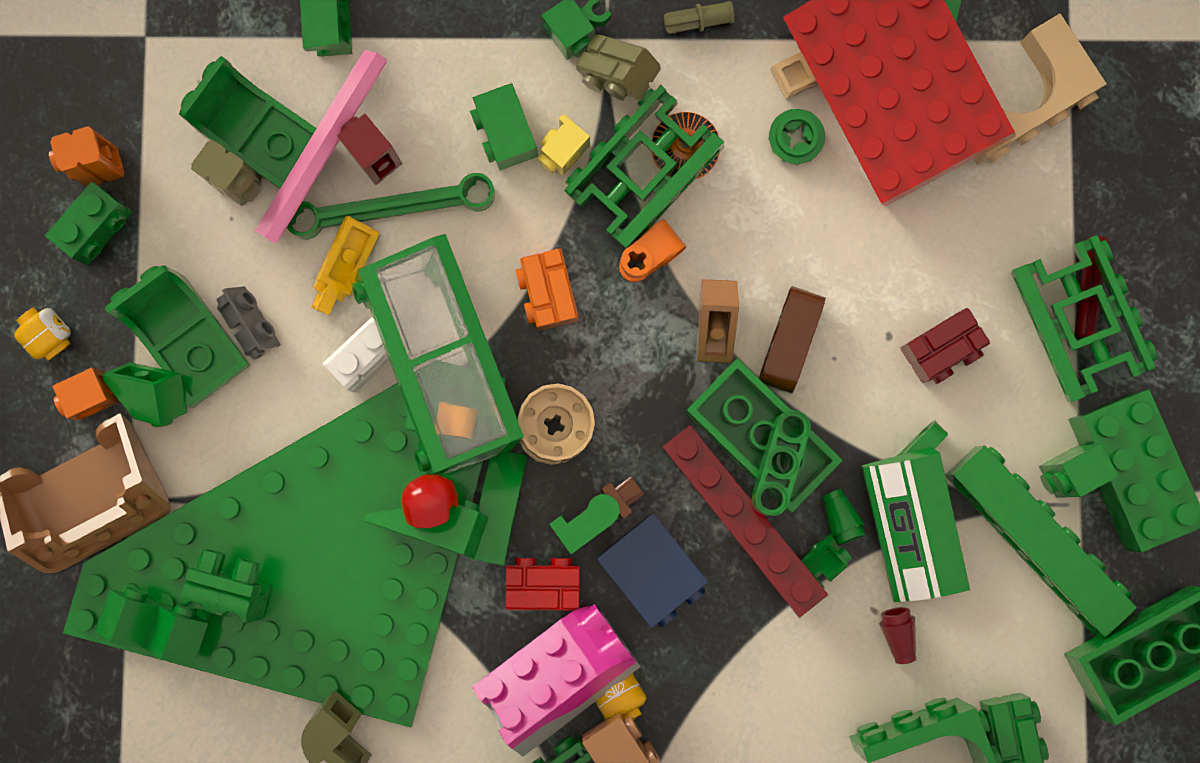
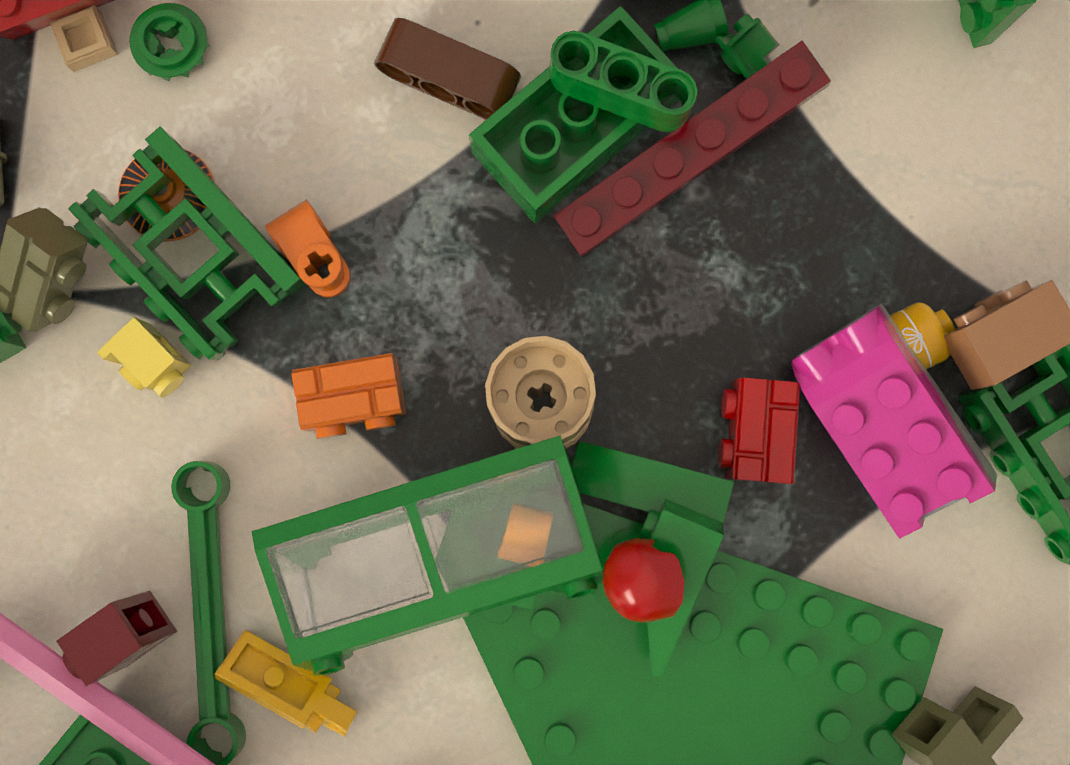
camera: 90 degrees left, 0 degrees up
white brick [323,317,405,392] -> none
green brick [470,83,538,171] -> none
green hips [549,477,644,554] -> none
dark blue brick [596,513,708,628] -> none
medium nougat slope [697,279,739,363] -> none

